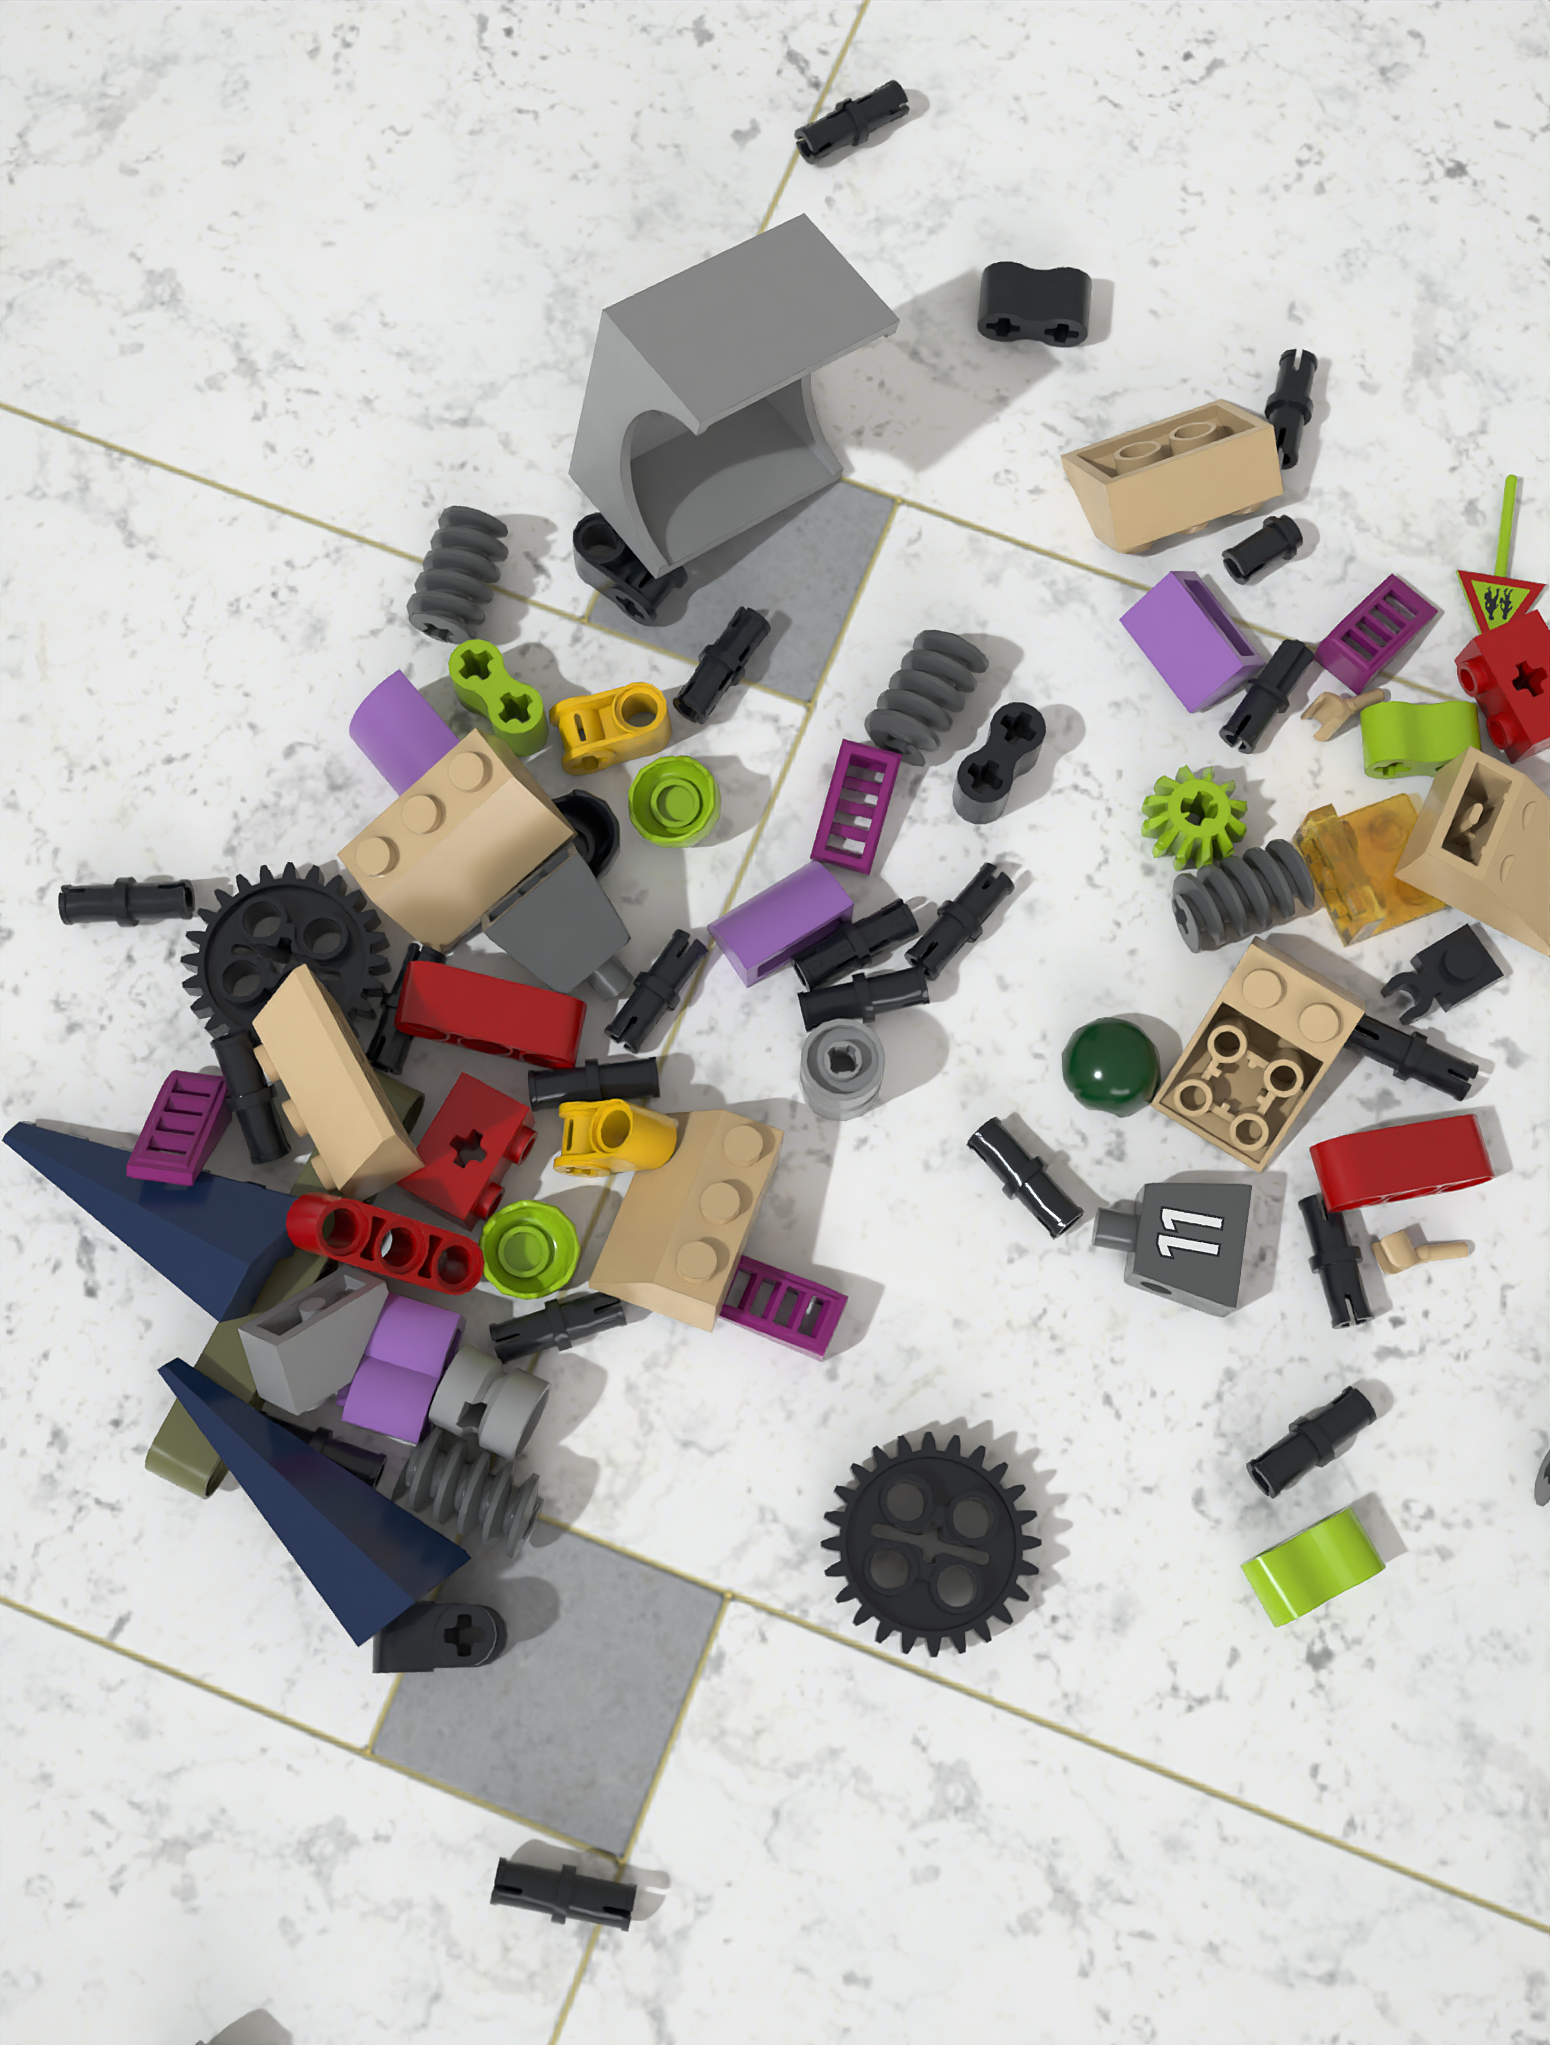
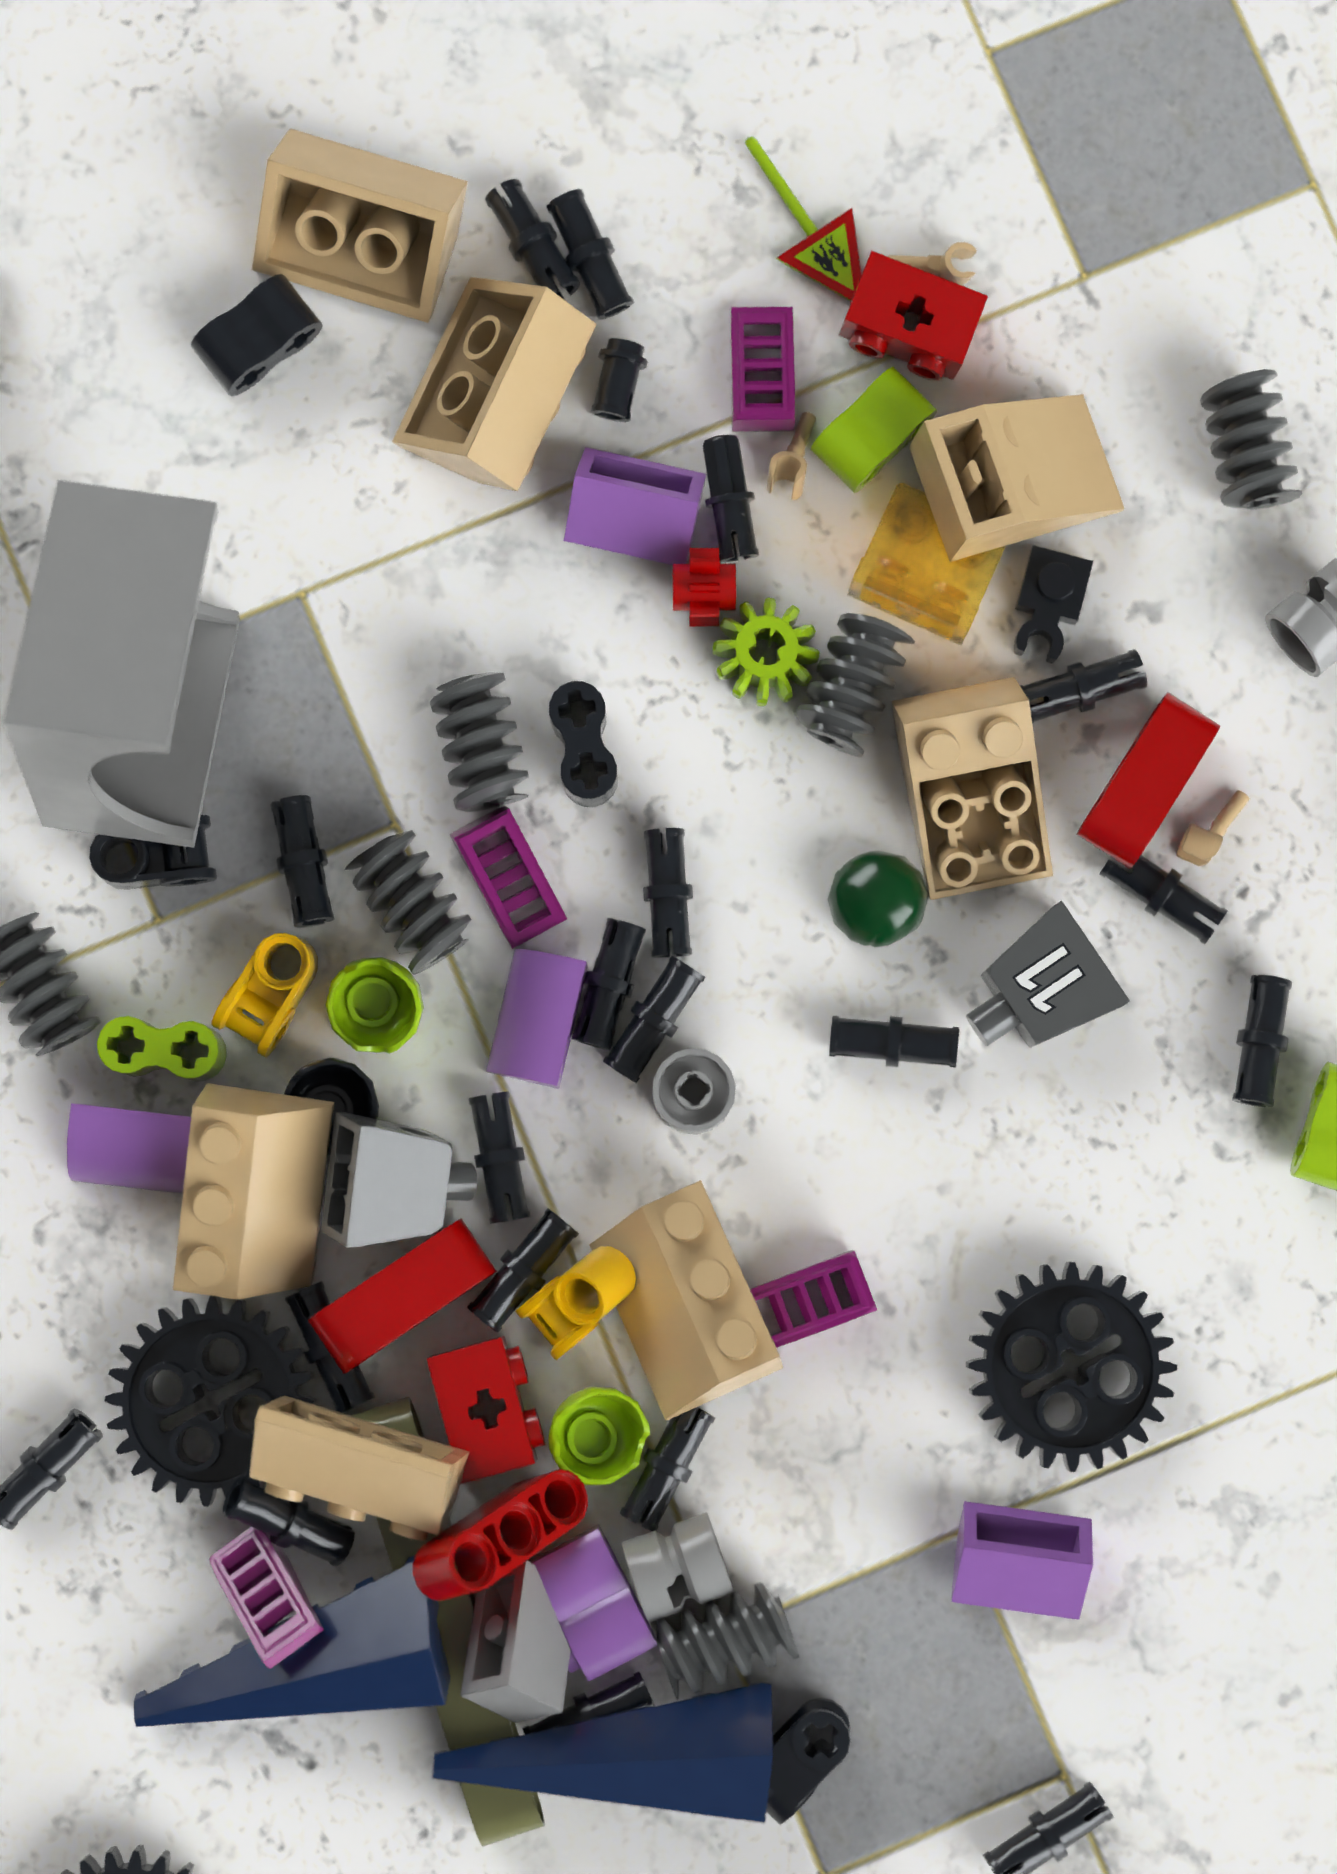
camera: 45 degrees left, 10 degrees up
none -> tan slope [252,128,468,323]
none -> dark grey piece [344,830,472,975]
none -> black pin [546,189,634,320]
none -> red gear [673,548,736,627]
none -> medium lavender brick [952,1501,1093,1620]

